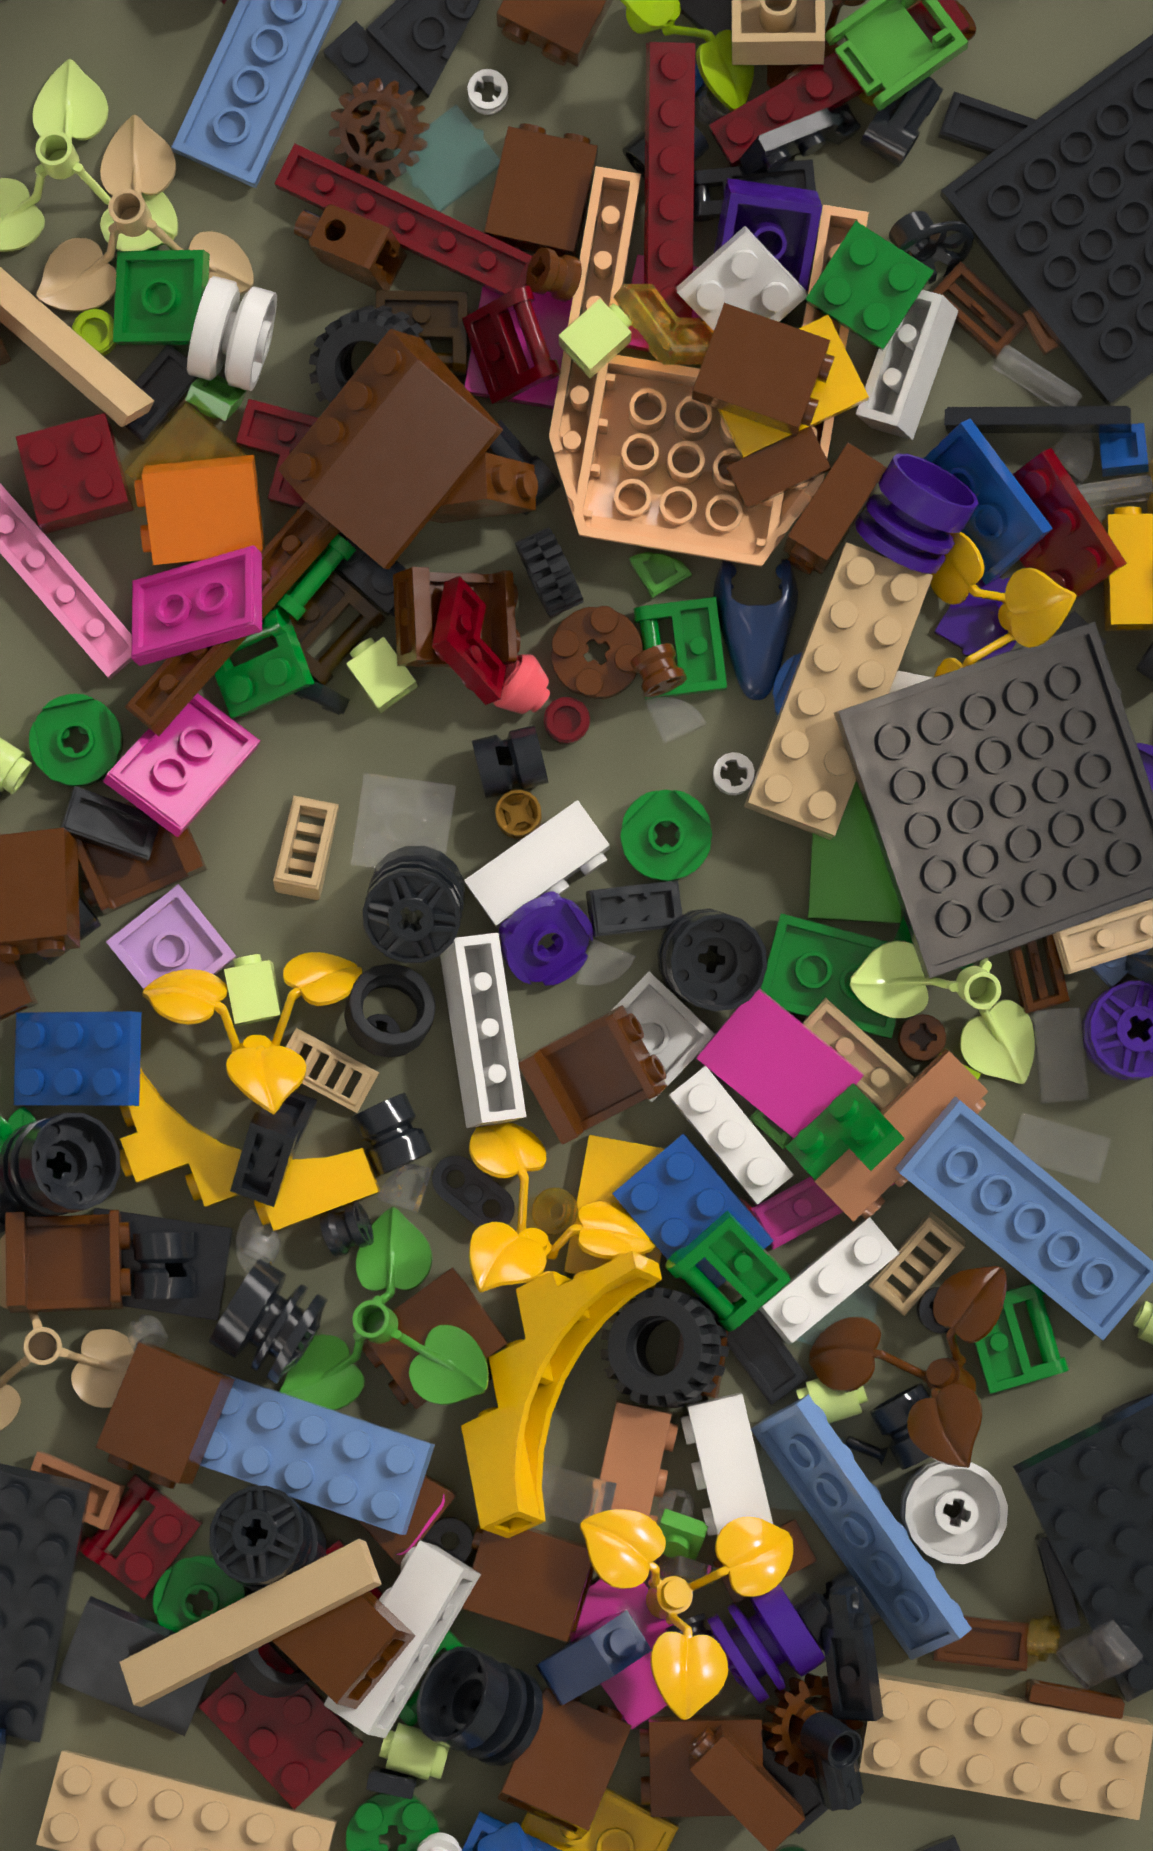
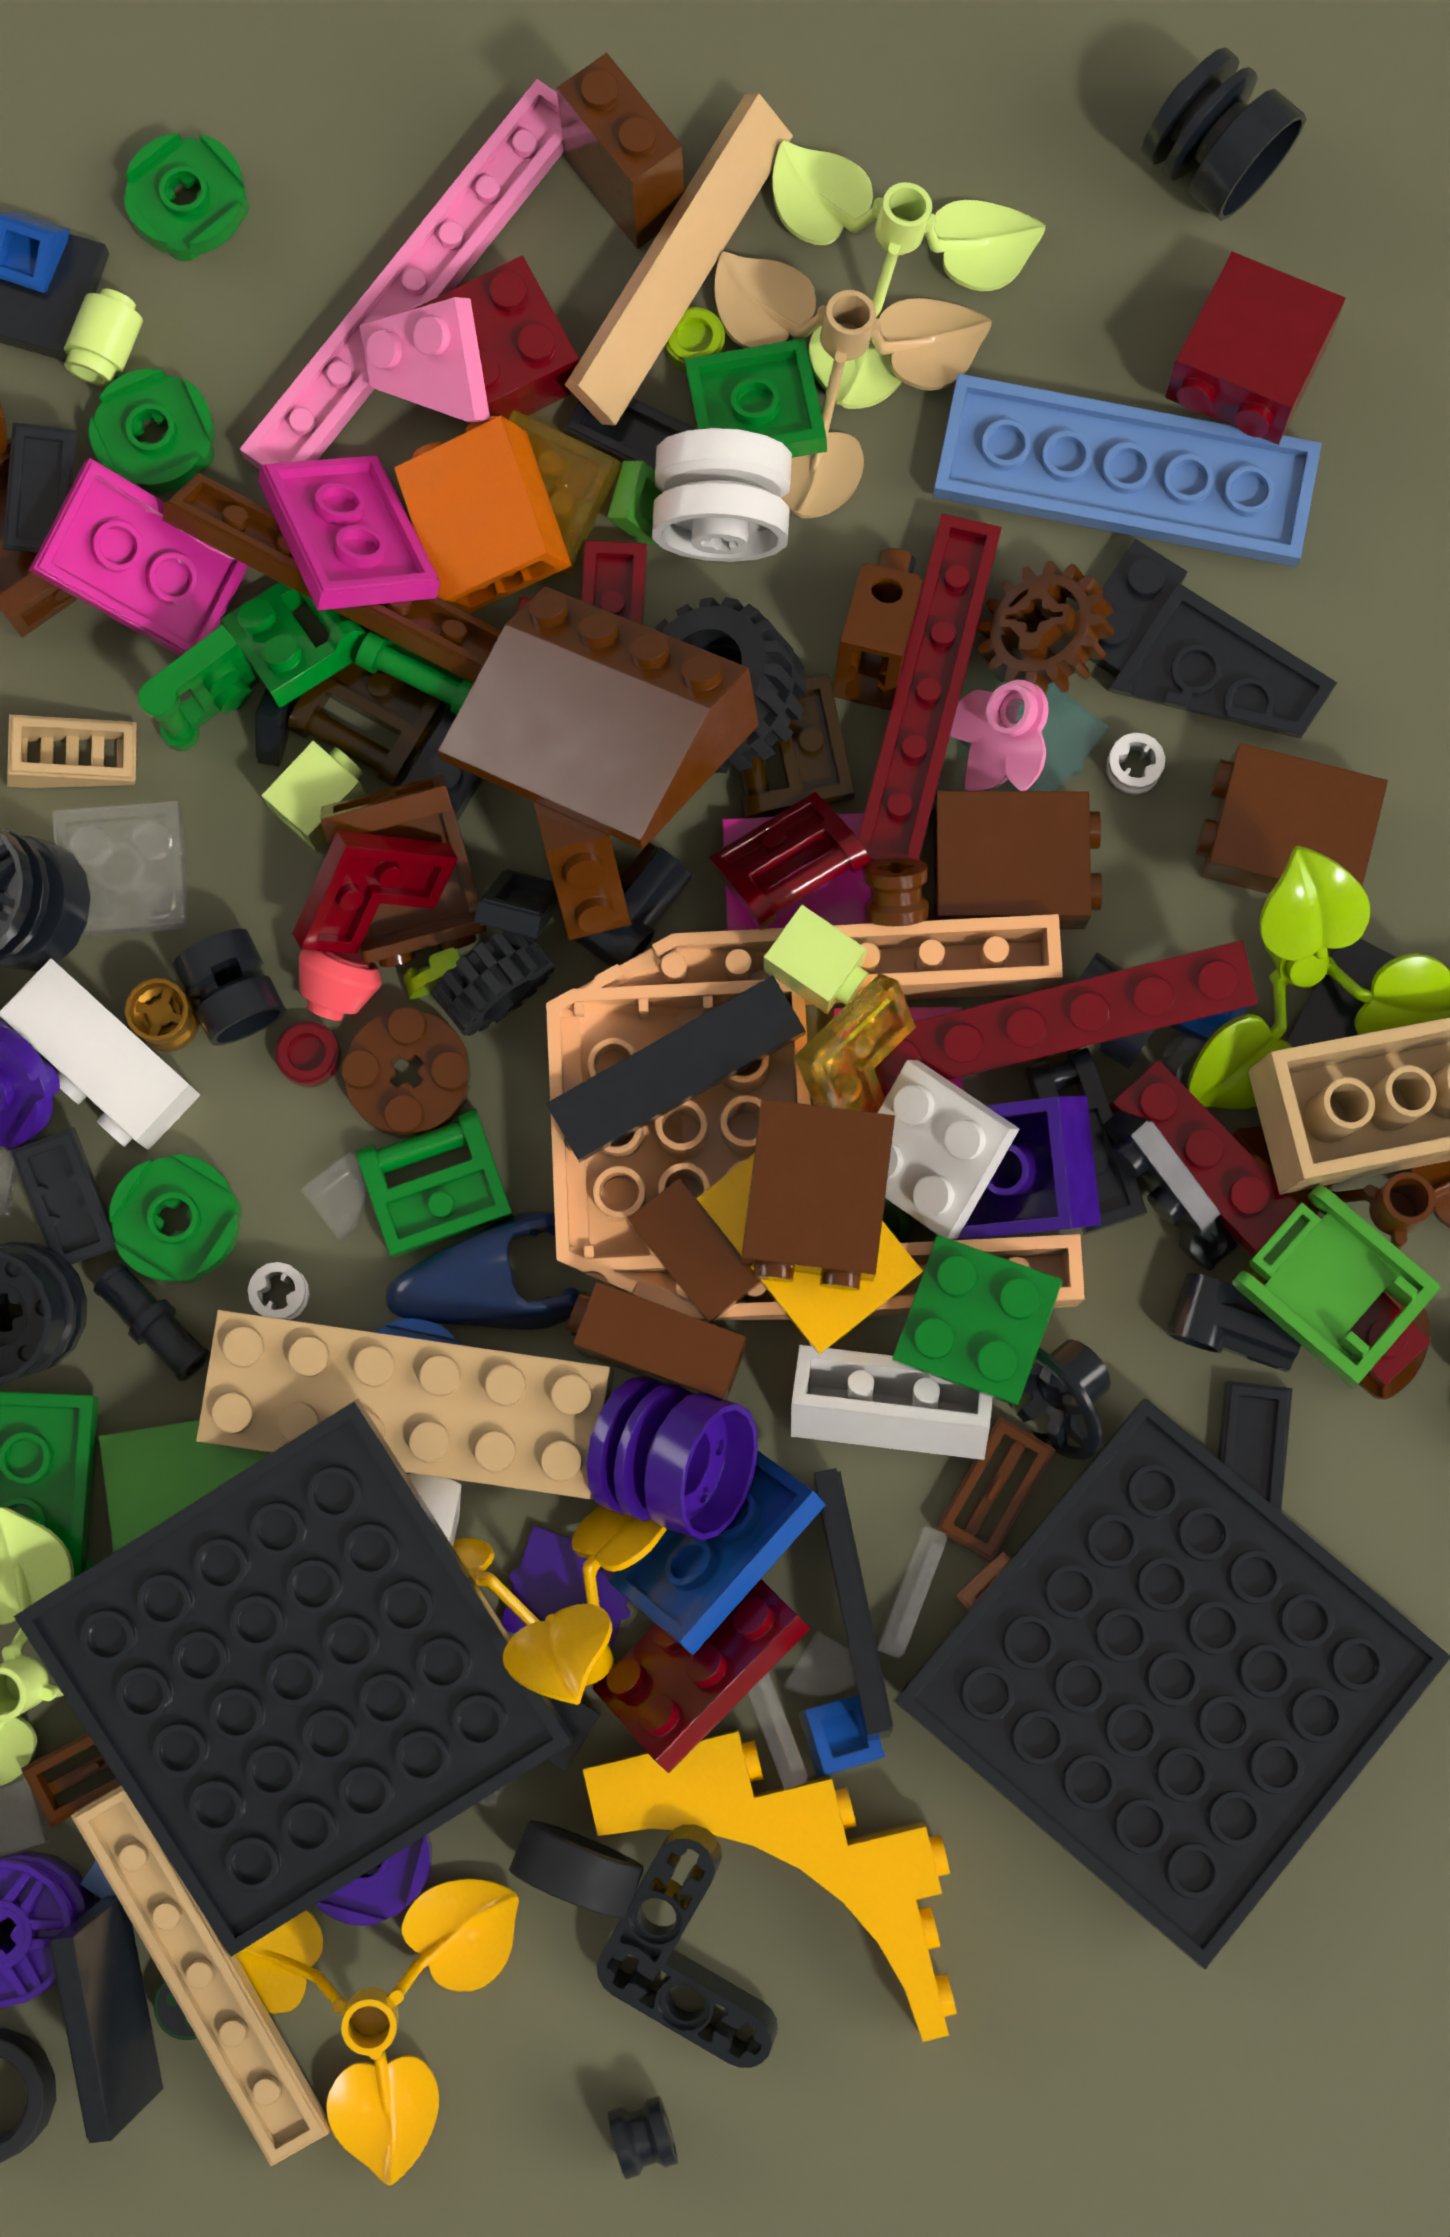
camera: 80 degrees right, 5 degrees down
bright green tile [629,552,692,600] -> none
reddish brown wheel [630,643,687,697] -> none
none -> black pin [93,1263,211,1381]
none -> green plate [138,624,259,751]
none -> bright pink wing [360,297,490,422]
none -> lime tile [403,947,461,1000]
none -> black tile [474,869,559,938]
none -> black tile [546,975,806,1163]
none -> bright pink plate [950,680,1048,791]

